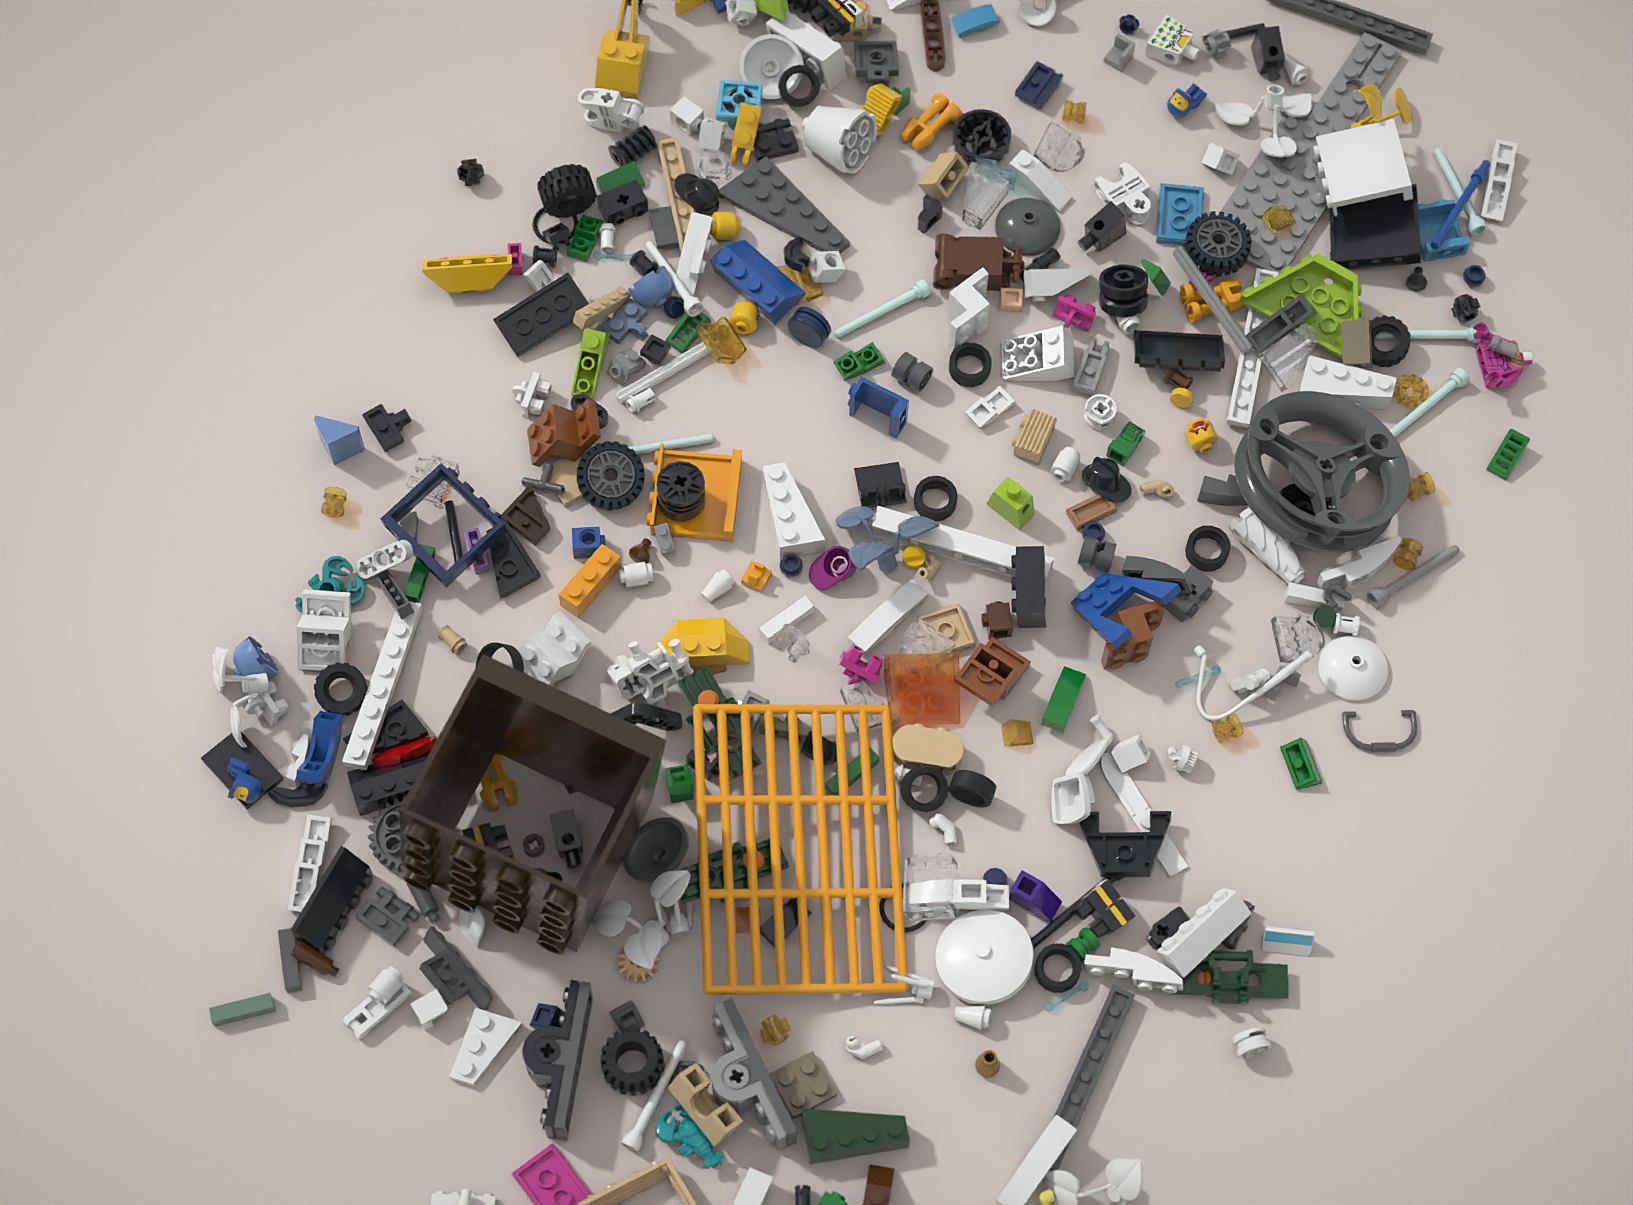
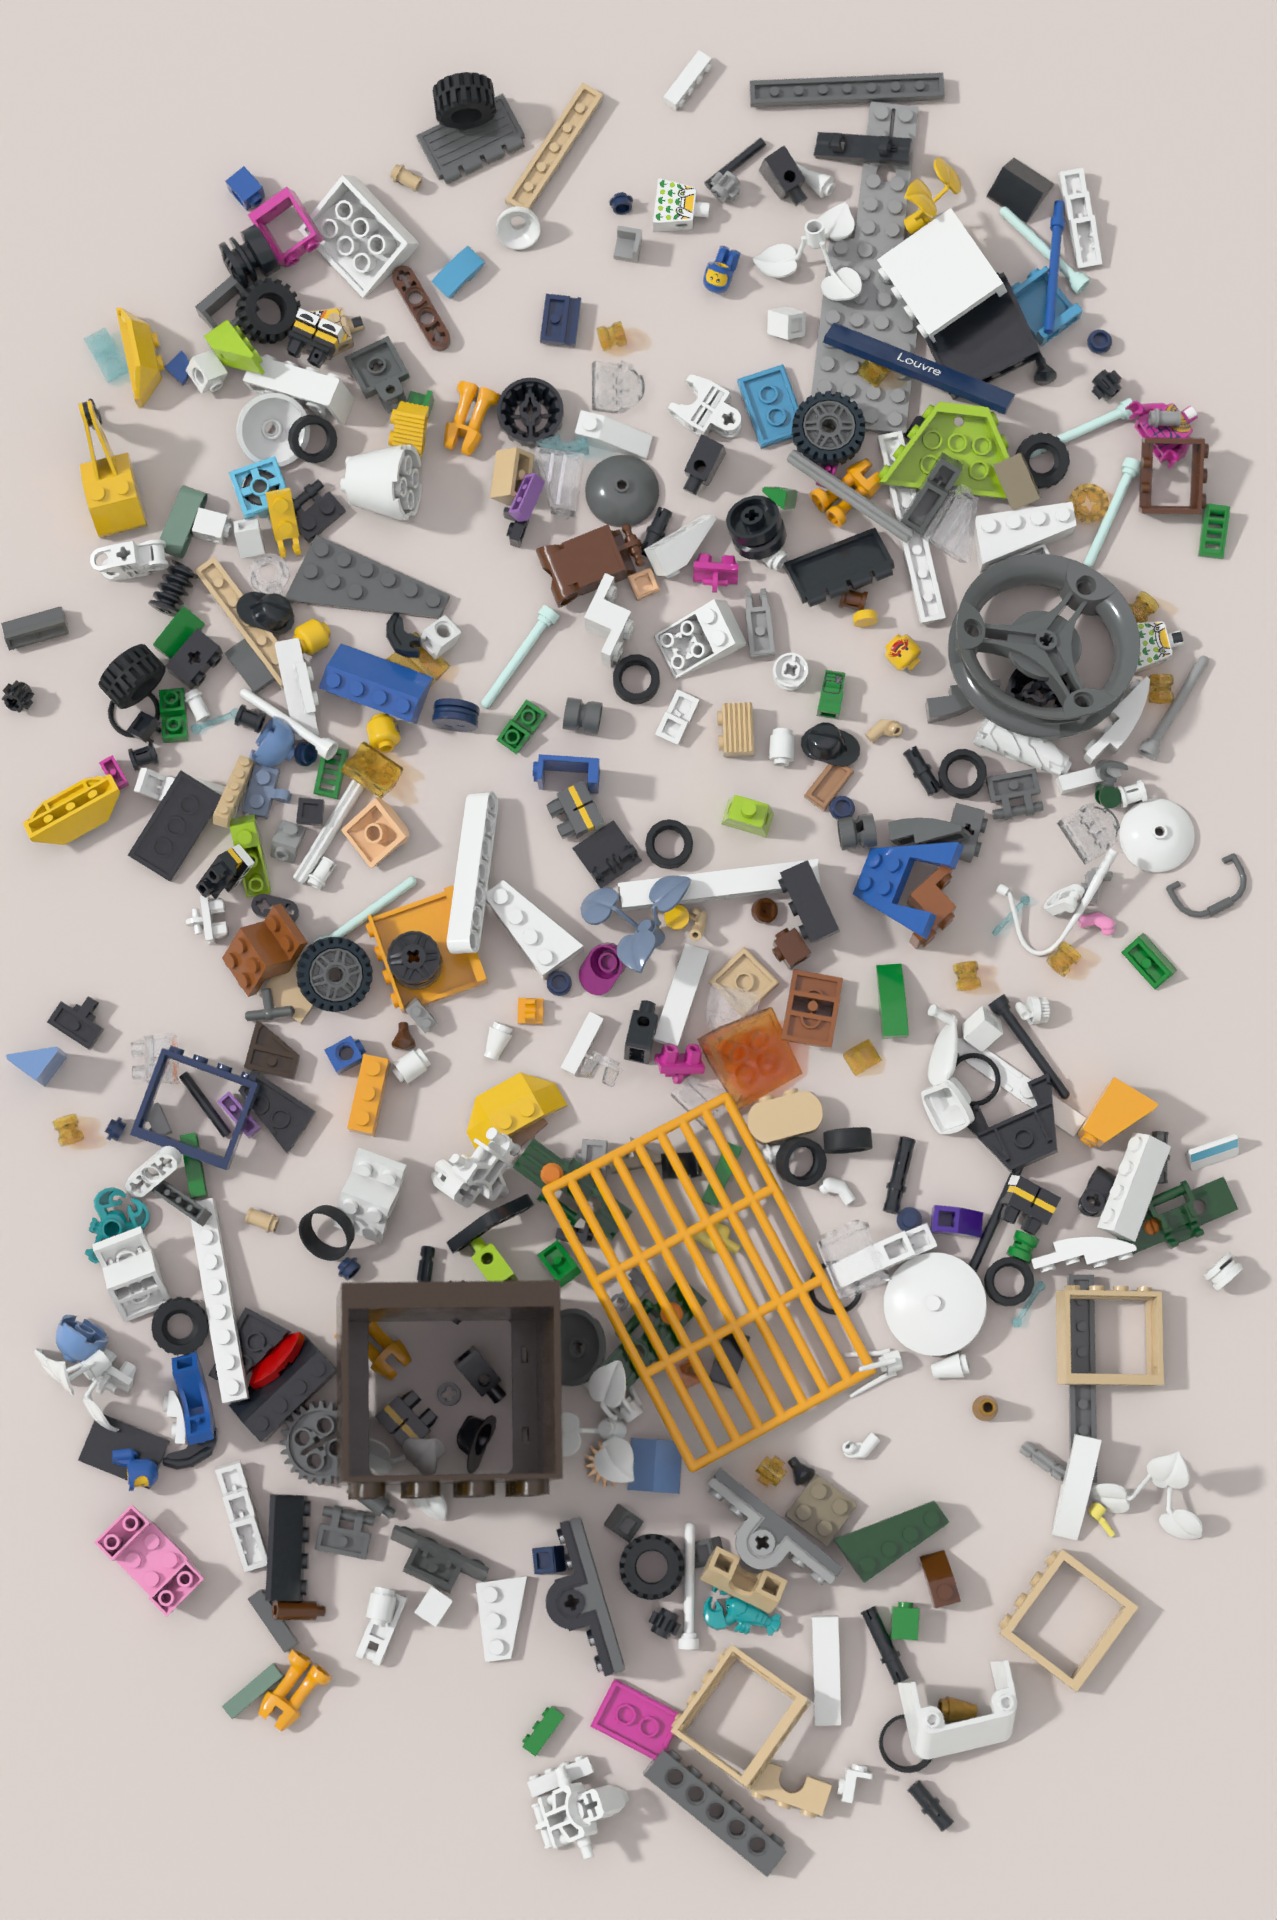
camera: 20 degrees left, 15 degrees up
none -> dark grey piece [1,606,69,651]
none -> bright pink slope [94,1505,204,1617]
none -> dark blue plate [104,1117,126,1141]
none -> sand green beam [159,485,208,559]
none -> black hips [196,844,255,900]
none -> light orange piece [258,1649,332,1732]
none -> light nougat slope [341,797,410,869]
none -> white beam [447,791,498,954]
none -> medium lavender piece [508,473,545,522]
none -> green piece [522,1706,565,1757]
none -> dark grey hips [546,780,604,839]
none -> dark grey piece [611,1268,651,1311]
none -> black torso [624,1000,658,1065]
none -> medium blue slope [628,1438,682,1494]
none -> black gear [648,1607,681,1640]
none -> light yellow piece [693,1223,741,1254]
none -> reddish brown tile [751,898,778,924]
none -> black rock [788,1456,816,1486]
none -> black hinge [814,132,914,165]
none -> dark blue tile [823,323,1015,415]
none -> black pin [882,1136,916,1215]
none -> black pin [903,746,942,796]
none -> clear yellow wheel [953,961,982,991]
none -> black tyre [956,1053,1001,1106]
none -> black slope [986,158,1054,223]
none -> dark grey plate [986,768,1044,820]
none -> black piece [988,994,1070,1099]
none -> light grey axle [1020,1441,1066,1480]
none -> tan window [1056,1285,1164,1386]
none -> light orange slope [1077,1077,1158,1148]
none -> bright pink arm [1078,912,1115,936]
none -> torso [1134,622,1183,675]
none -> reddish brown window [1139,437,1209,514]

